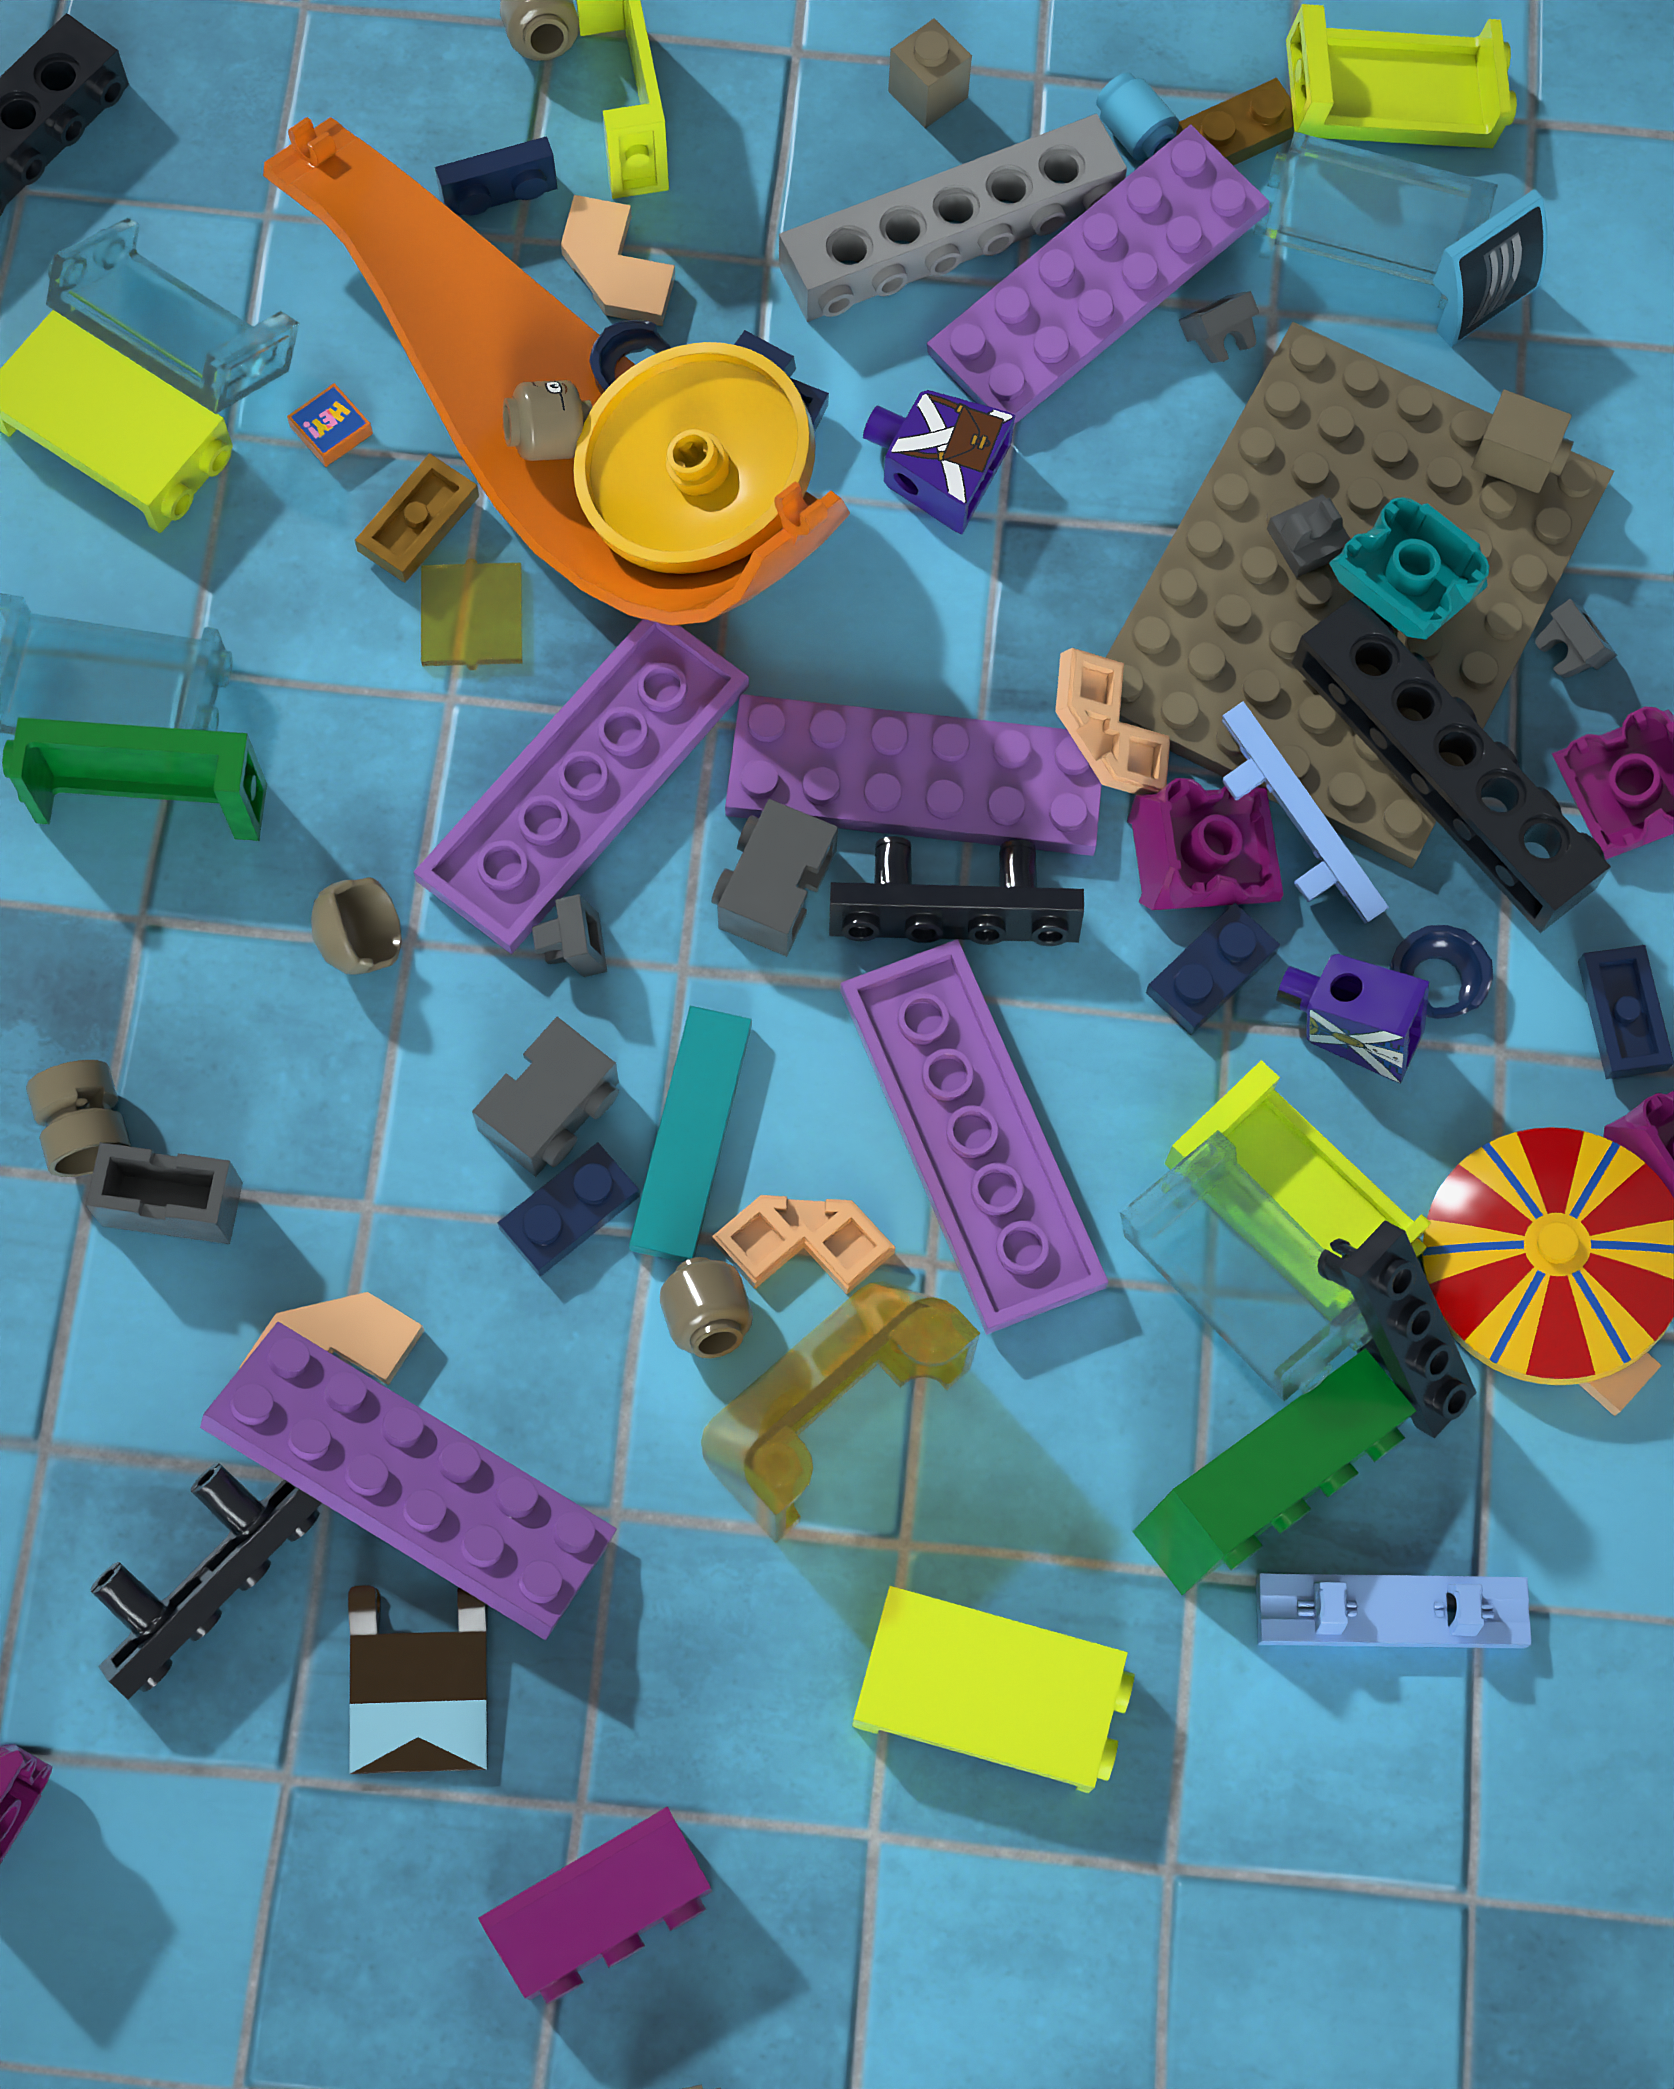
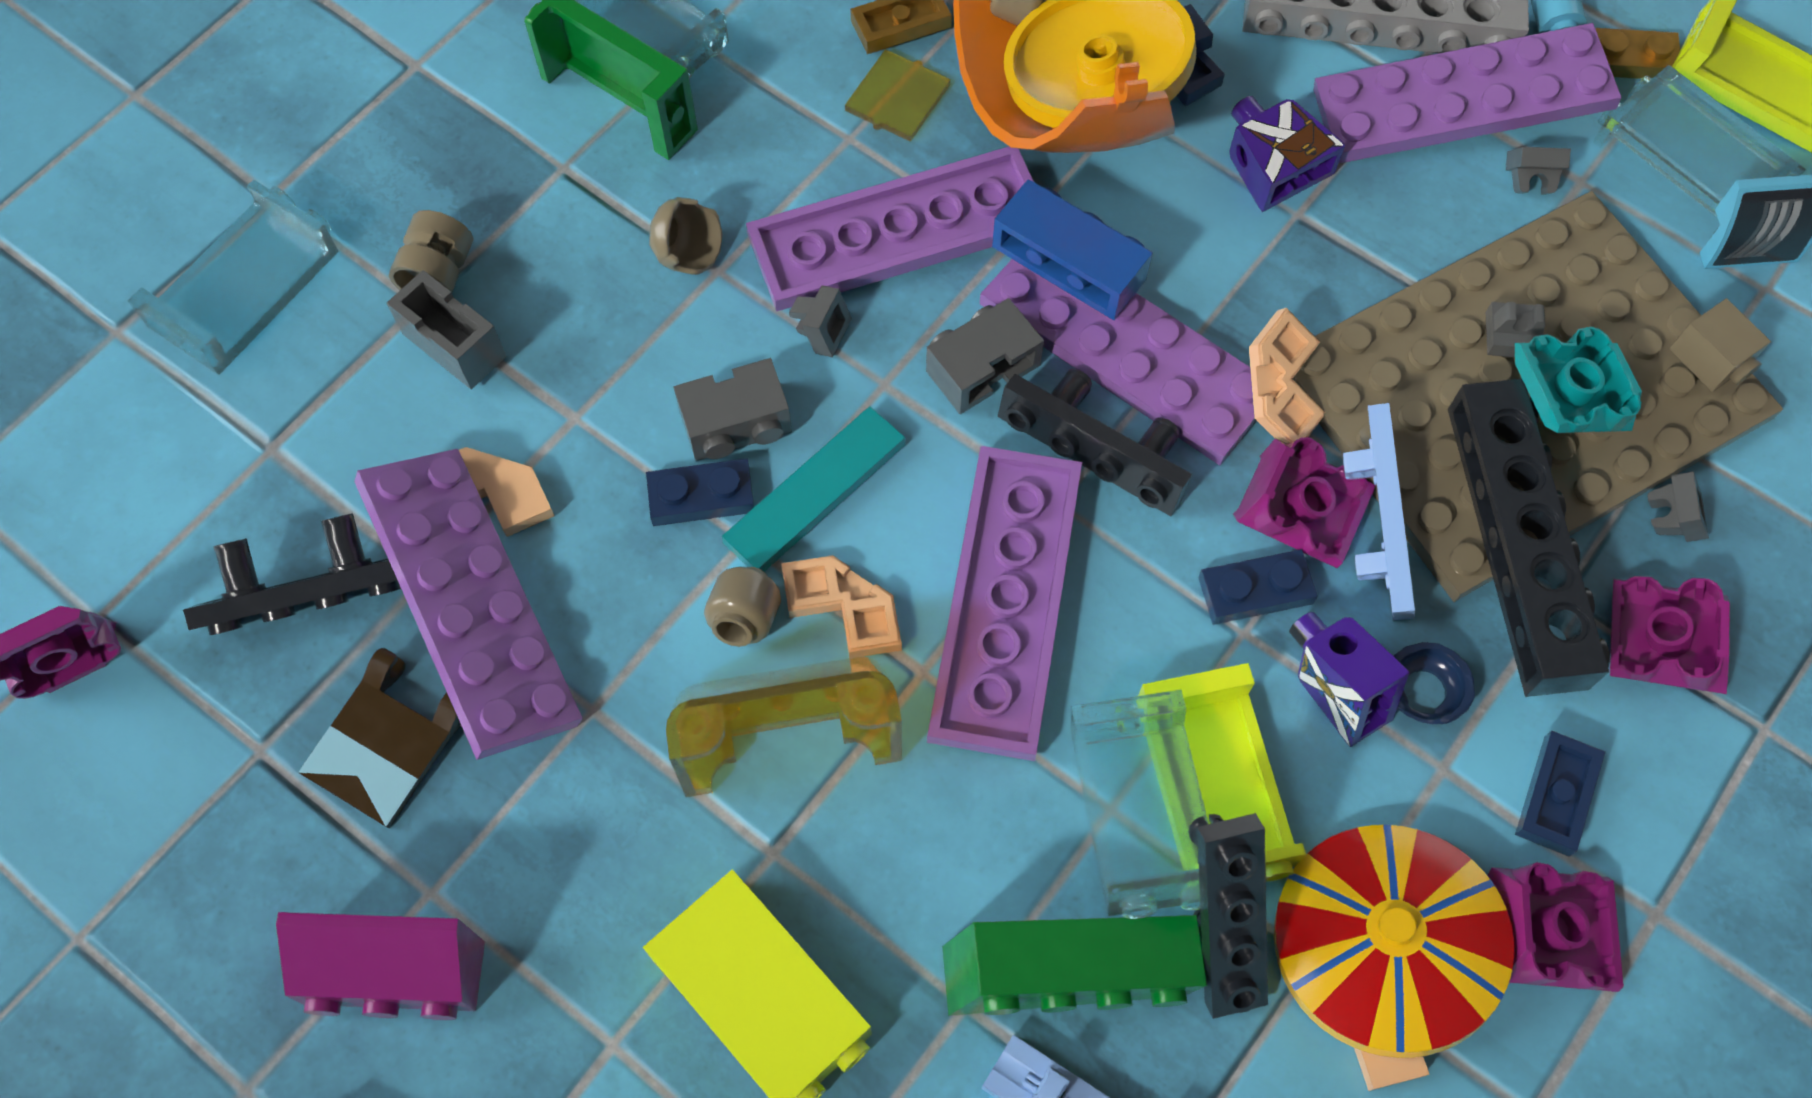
camera: 35 degrees right, 5 degrees down
none -> blue brick [992,179,1153,321]

